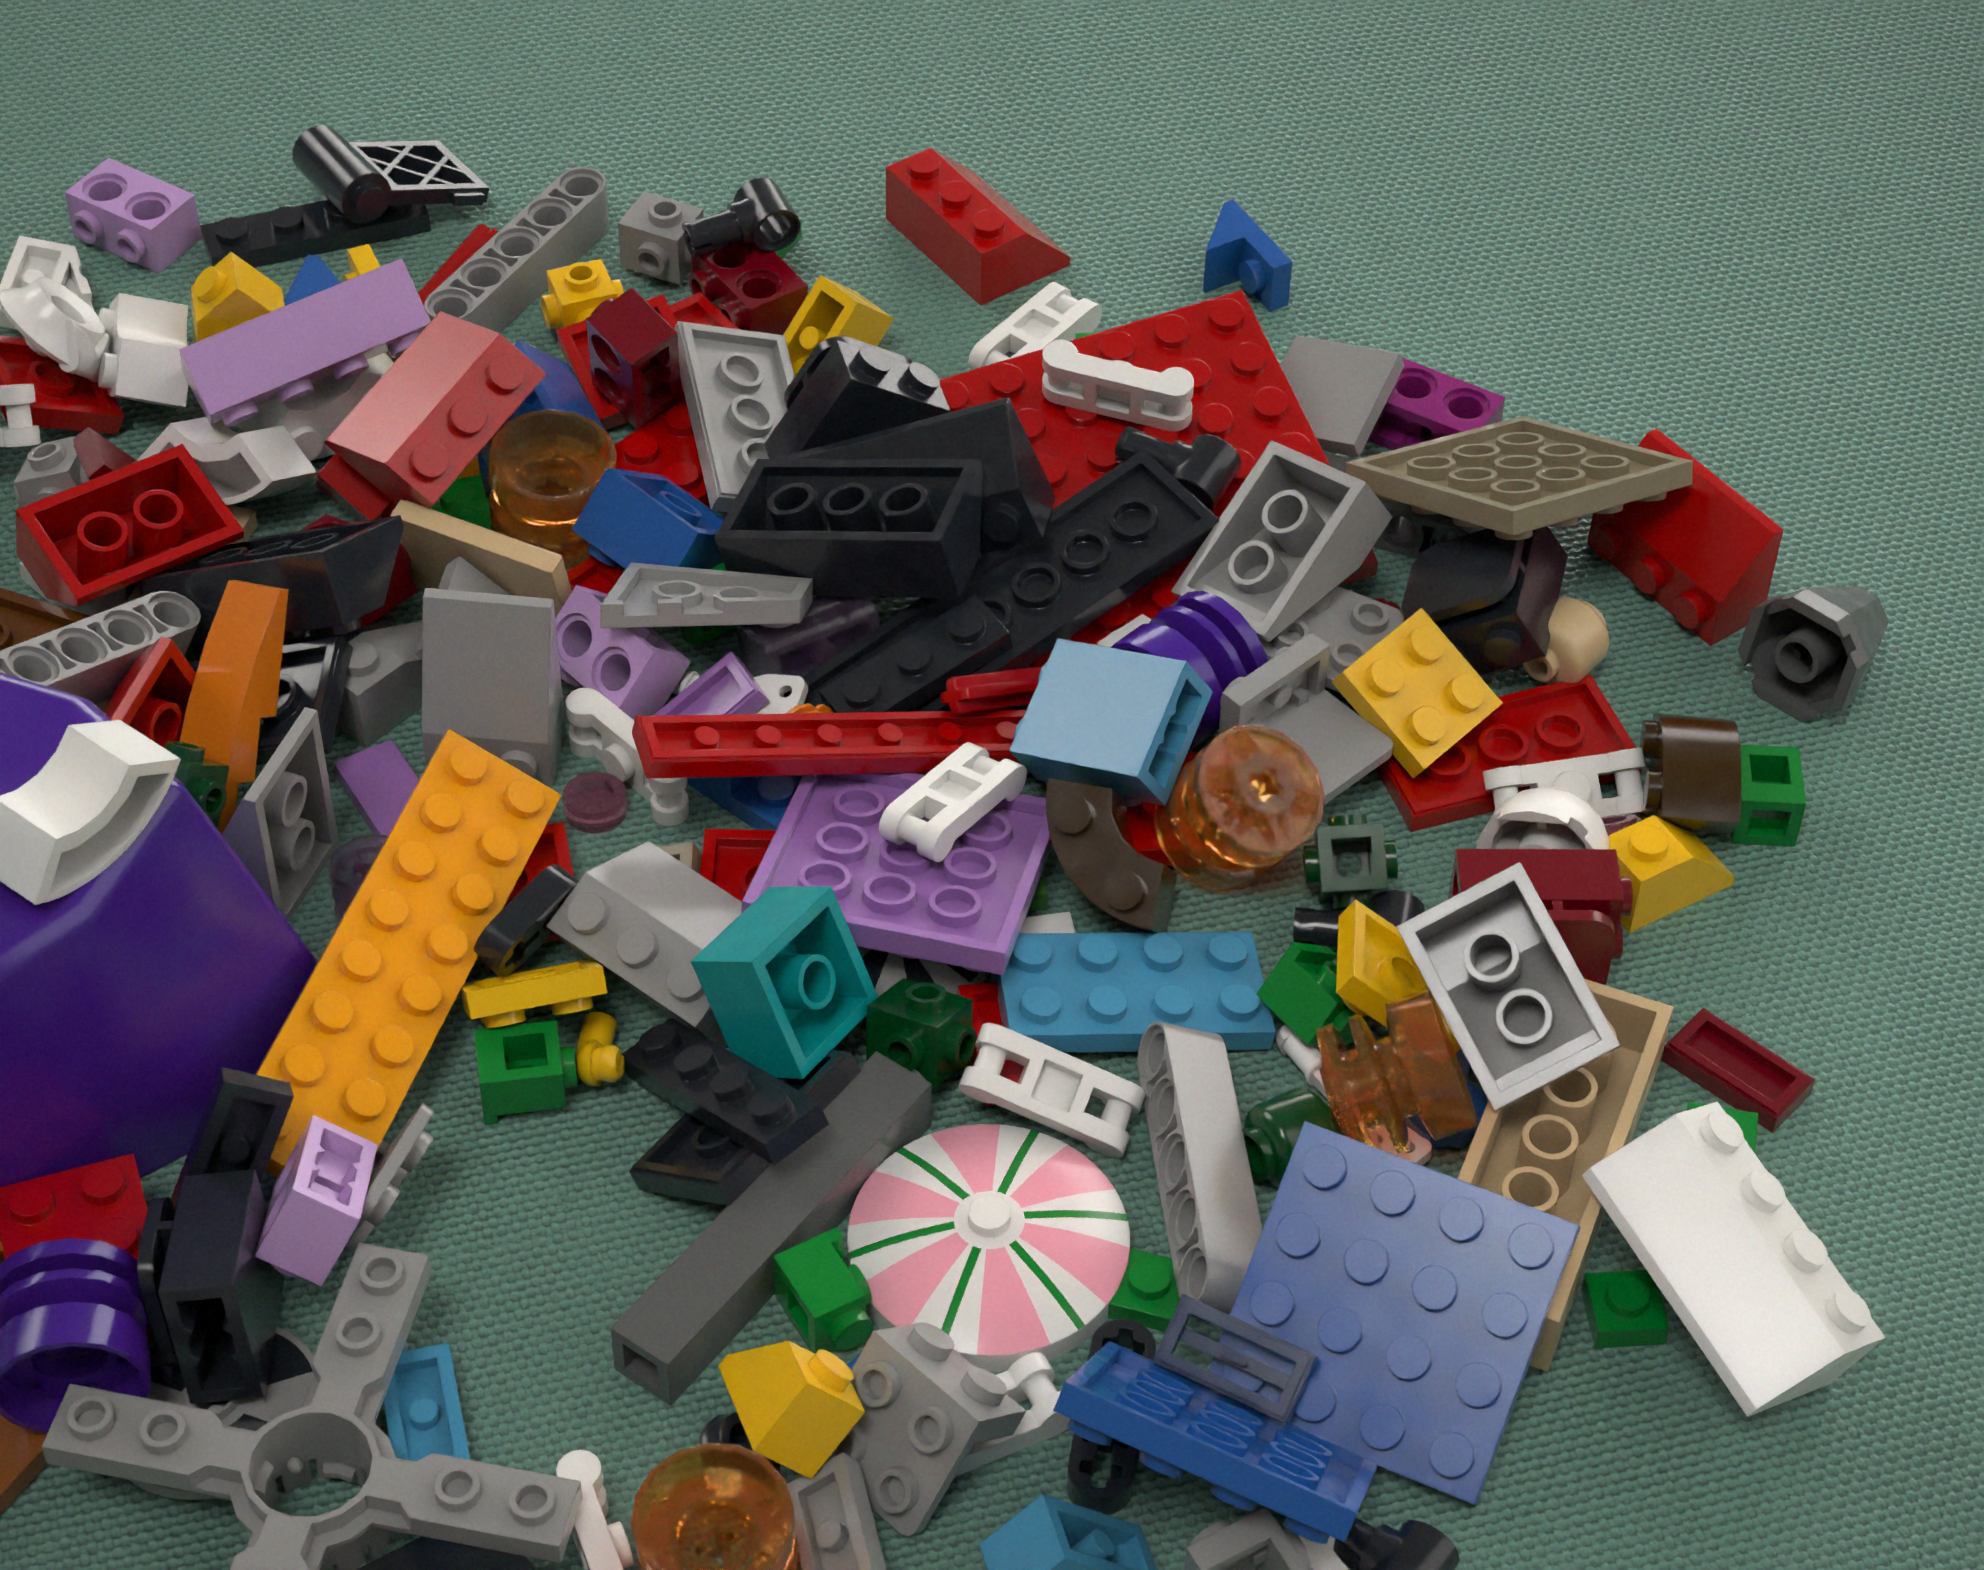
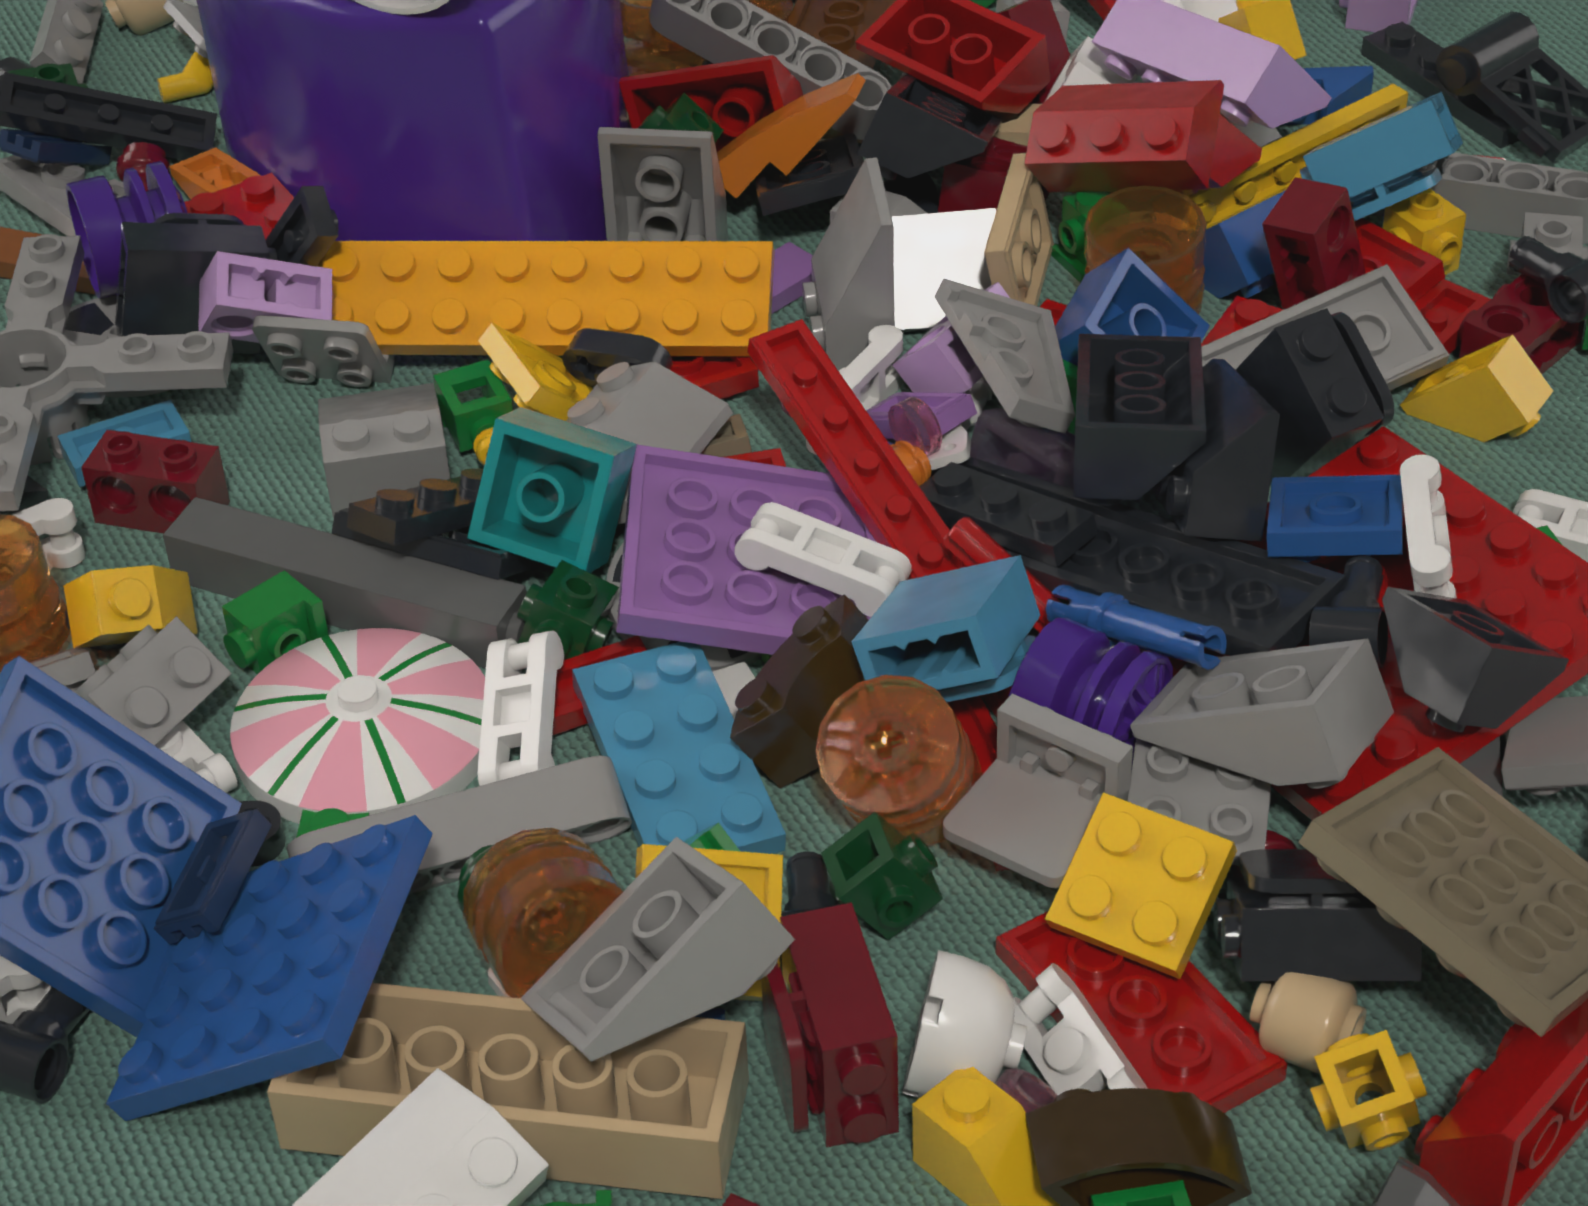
camera: 80 degrees right, 5 degrees down
none -> dark red brick [81,429,230,534]
none -> light grey slope [318,383,450,519]
none -> clear pink tile [888,397,942,457]
none -> blue pin [1046,585,1227,670]
none -> blue plate [1267,474,1403,562]
none -> dark azure brick [1300,92,1463,221]
none -> yellow brick [1310,1030,1427,1151]
none -> black slope [1382,587,1569,733]

